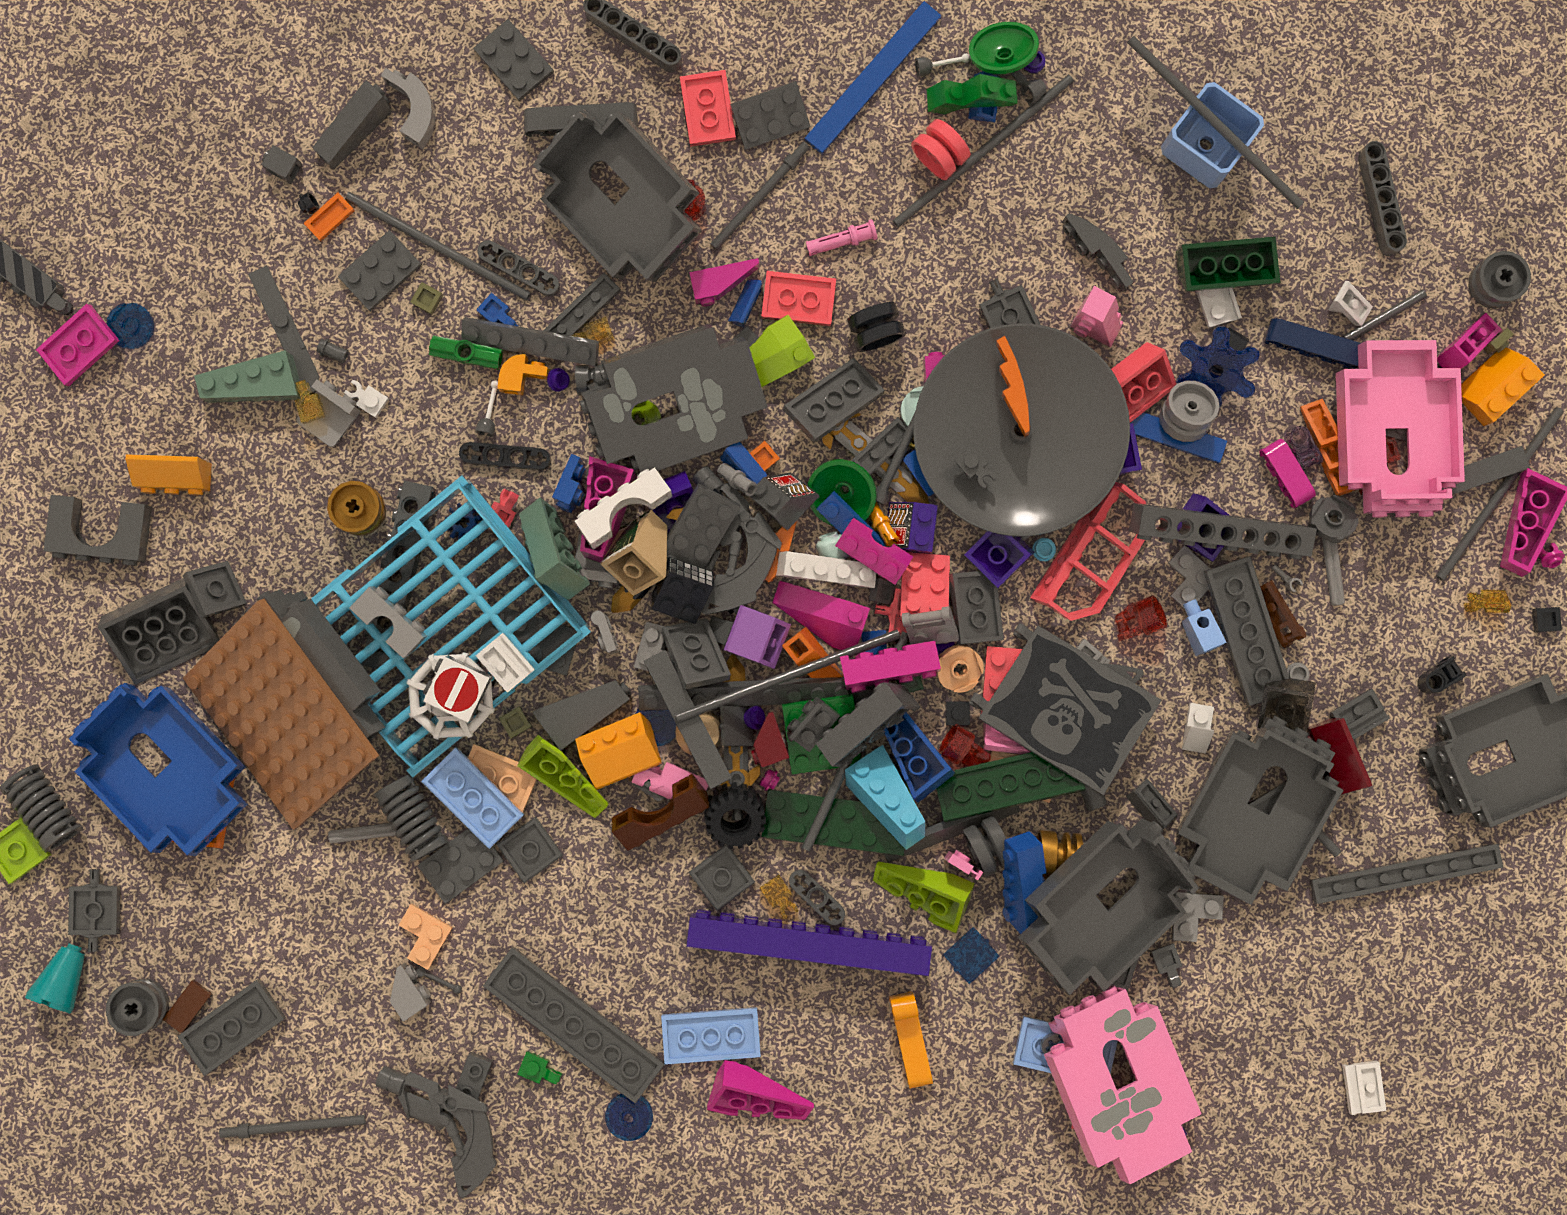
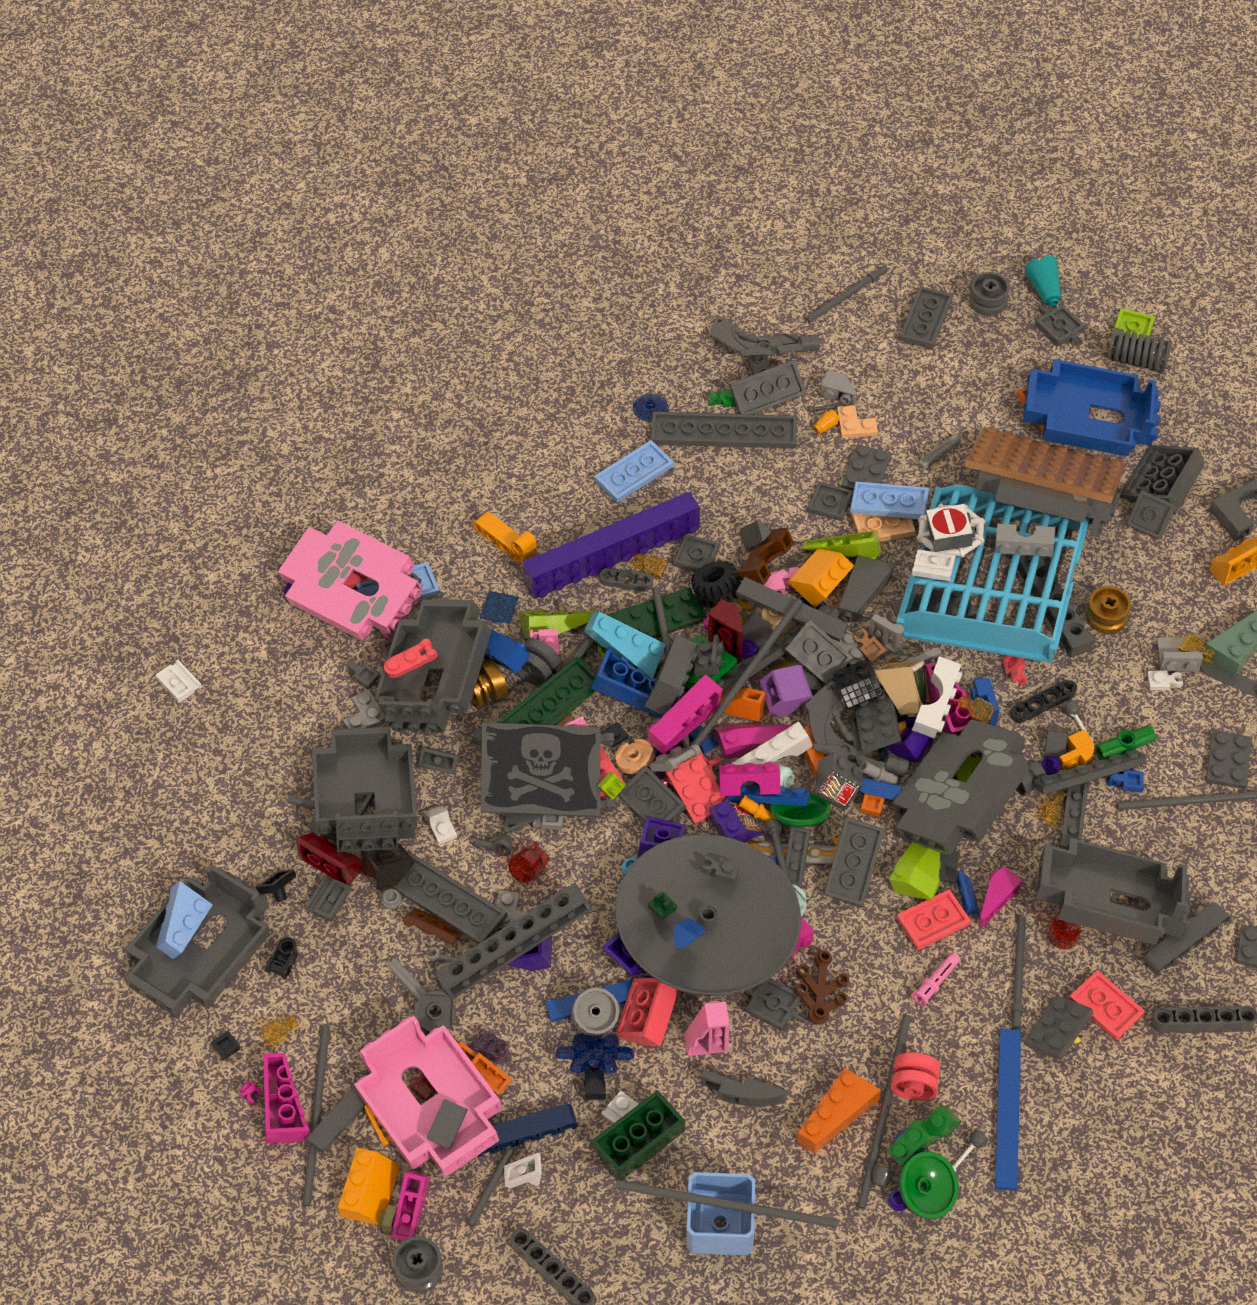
camera: 150 degrees right, 30 degrees down
reddish brown tile [163,980,212,1033] -> none
dark grey pin [316,339,349,364] -> none
dark grey piece [373,774,449,863] -> none
olive plate [410,282,443,315] -> none
dark grey beam [477,240,560,297] -> none
olive plate [499,706,532,739] -> none
sand green wedge [519,498,590,600] -> none
dark pink wedge [707,1060,814,1120] -> none
black wheel [847,302,906,352] -> none
clear red piece [938,724,991,767] -> none
orange slope [996,336,1030,437] -> none
coral plate [1030,482,1146,621] -> none
light blue torso [1182,599,1226,656] -> none
dark pink beam [1259,439,1316,509] -> none
dark grey plate [1310,843,1504,904] -> none
none -> light blue wedge [156,881,212,959]
none -> black tile [256,869,296,902]
none -> coral plate [384,639,438,678]
none -> dark grey slope [426,1099,468,1150]
none -> dark grey bar [475,834,512,856]
none -> lime tile [598,771,626,800]
none -> dark green tile [648,892,678,921]
none -> blue tile [673,917,706,949]
none -> dark grey plate [728,359,806,414]
none -> dark grey slope [740,519,771,550]
none -> reddish brown plant [794,950,849,1024]
none -> orange wedge [797,1068,881,1154]
none -> light orange cone [813,409,840,435]
none -> medium nougat plate [853,628,887,663]
none -> clear yellow plate [958,696,995,724]
none -> dark grey slope [1044,725,1068,759]

